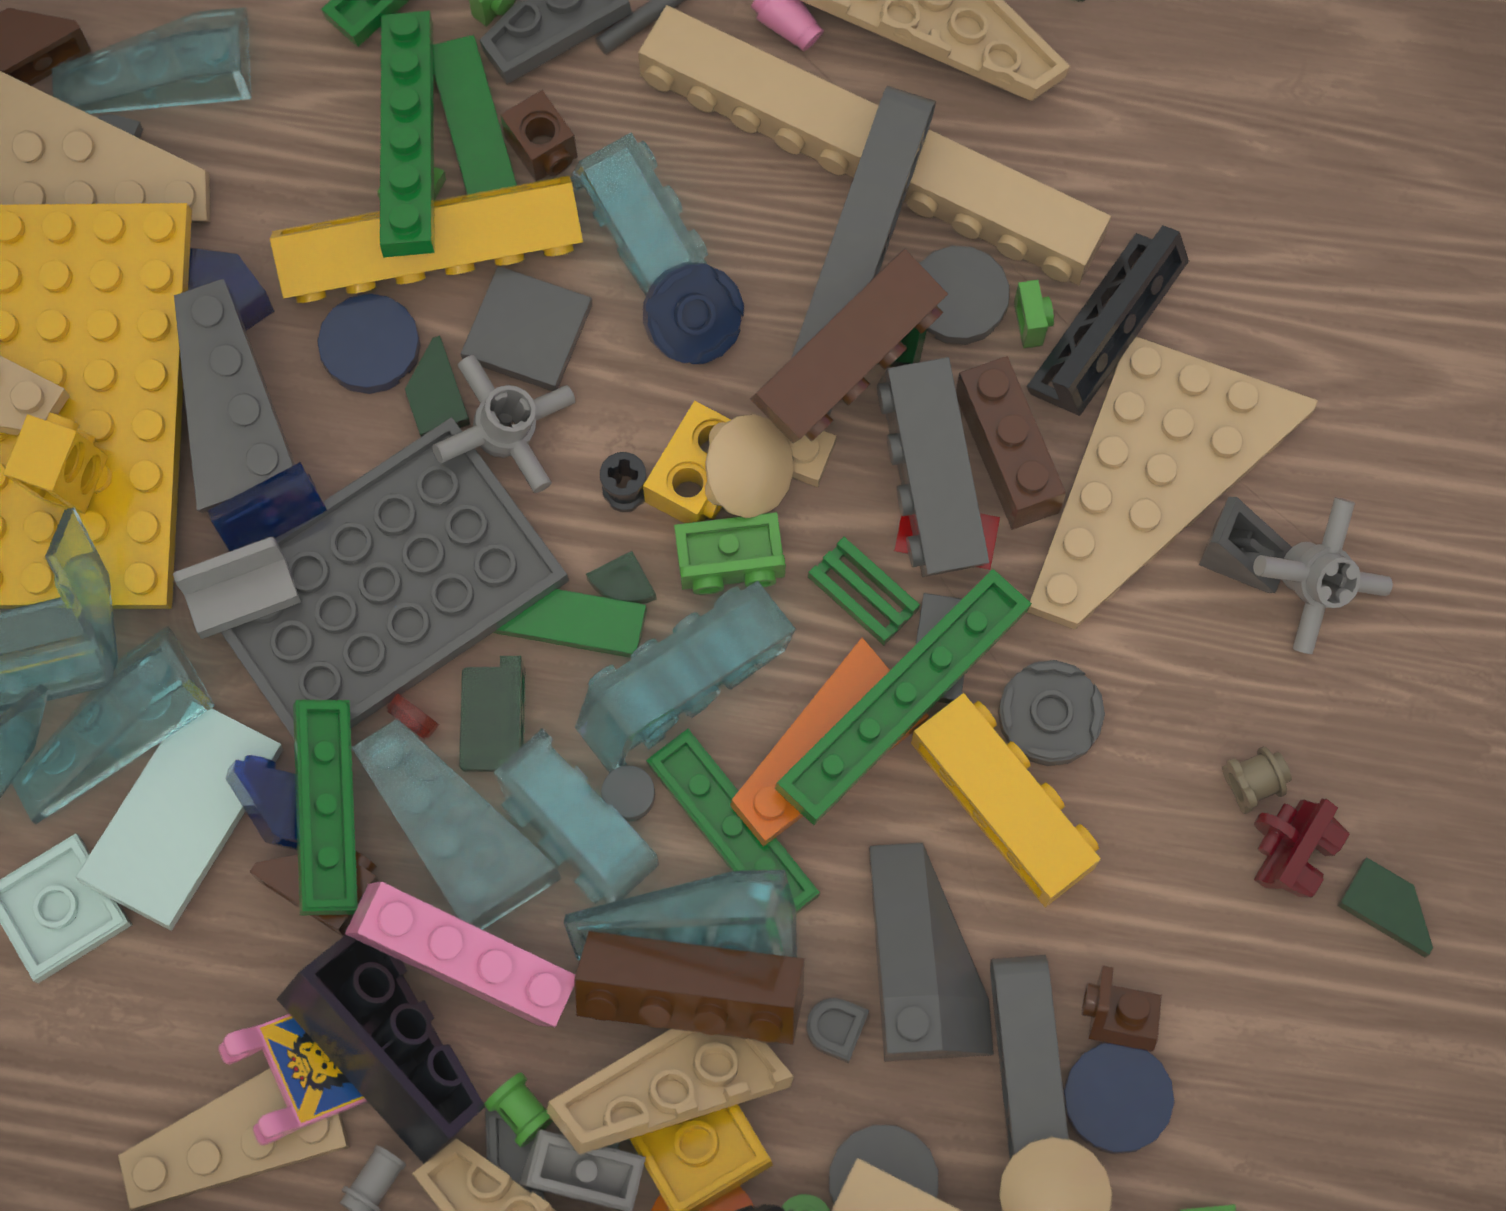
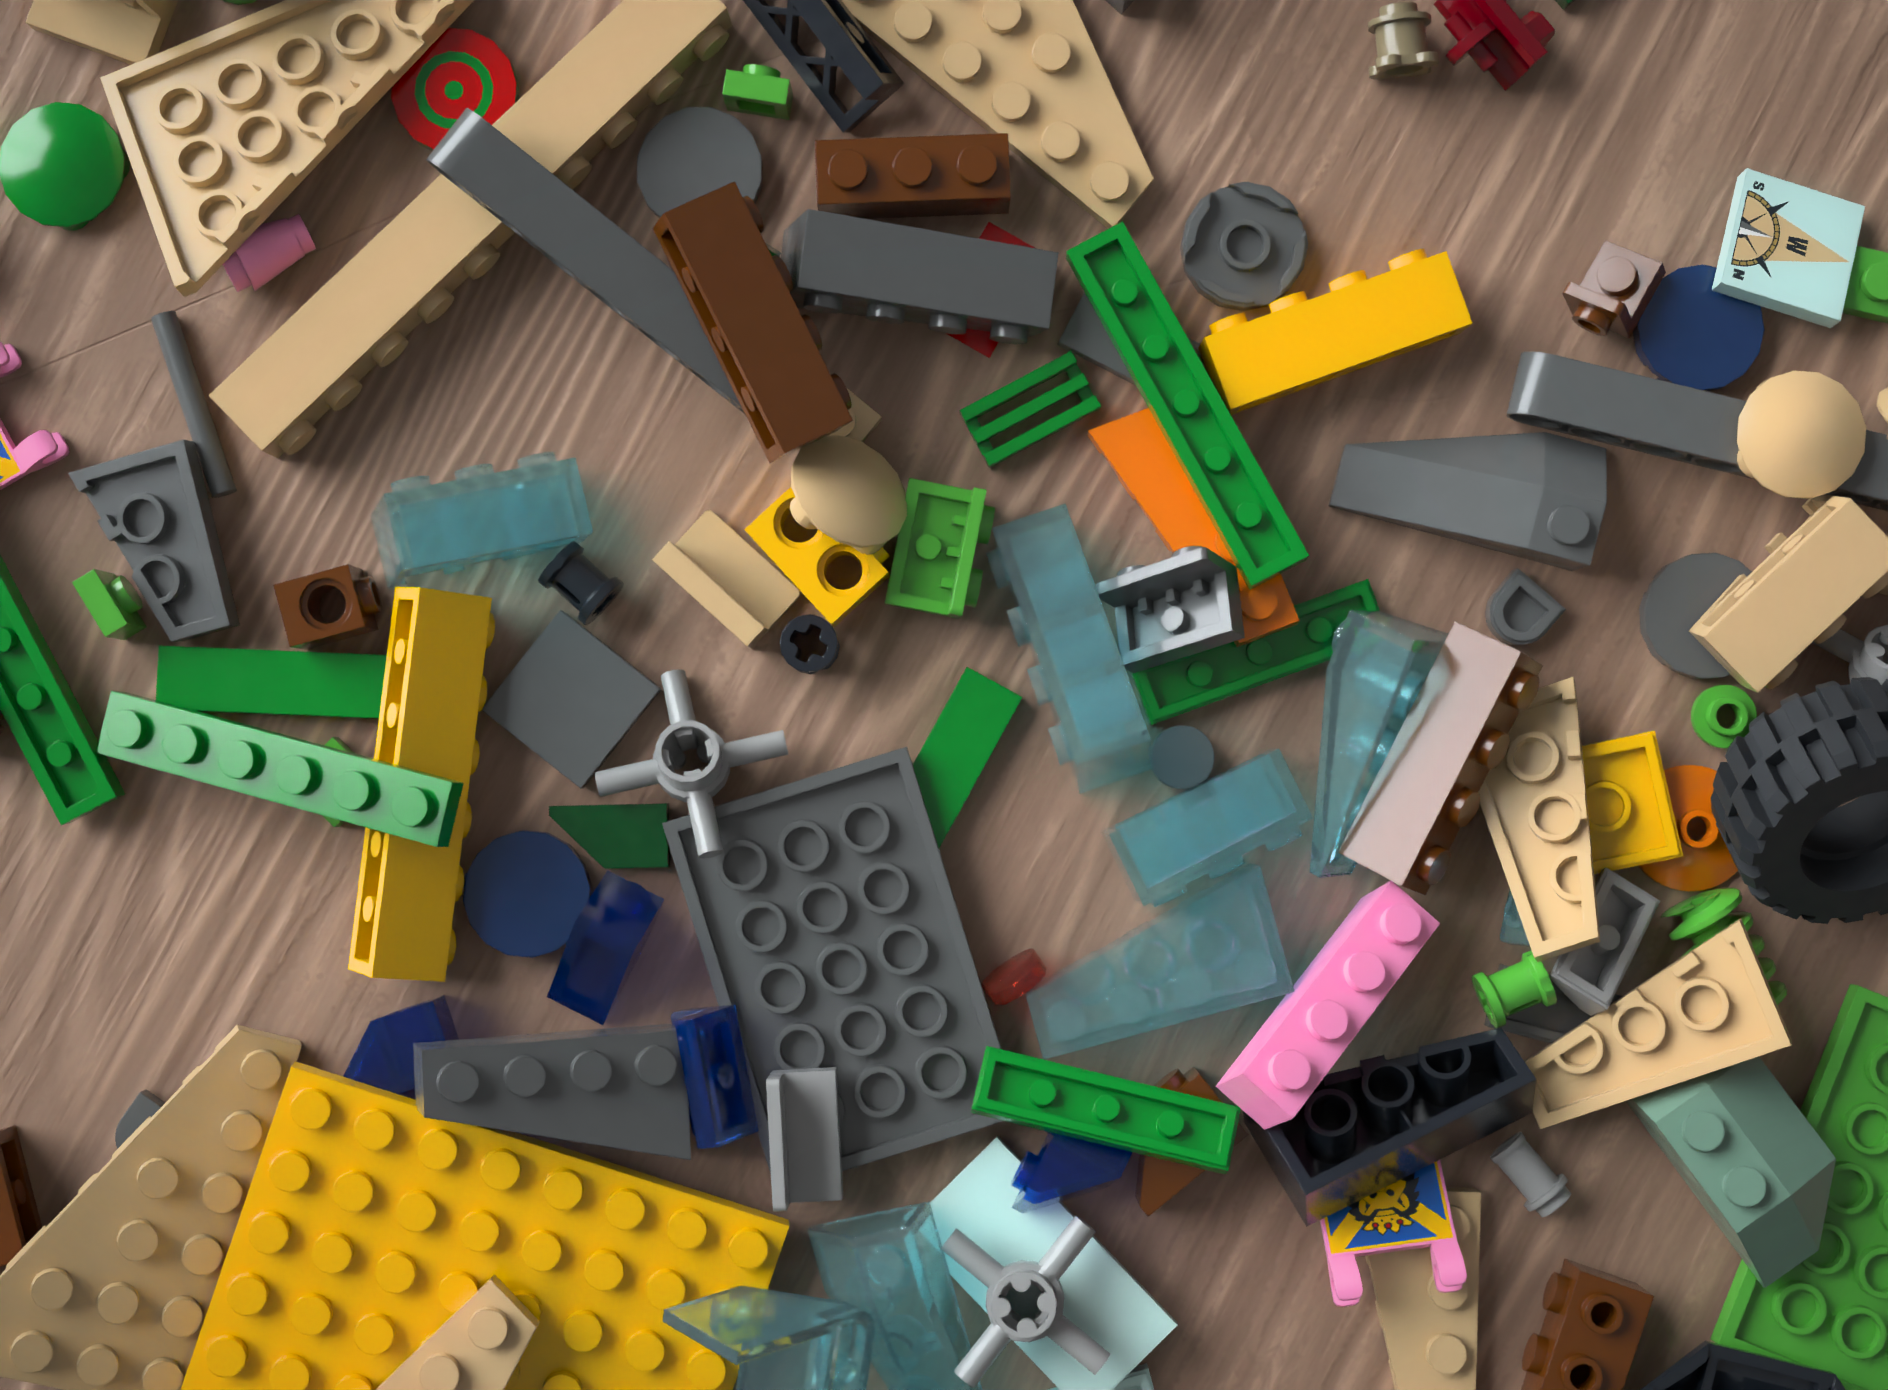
camera: 75 degrees left, 15 degrees up
yellow brick [3,413,108,514] -> none
clear light blue wedge [52,7,252,114] -> none
clear green panel [459,656,526,772] -> none
clear green tile [586,551,657,604] -> none
dark blue tile [643,262,744,364] -> none
none -> red tile [391,28,520,151]
none -> black bush [538,541,624,625]
none -> clear blue slope [547,870,665,1025]
none -> tan panel [652,510,800,649]
none -> light grey bar [940,1215,1110,1388]
none -> dark grey bracket [1096,546,1245,673]
none -> light aqua tile [1712,168,1865,328]

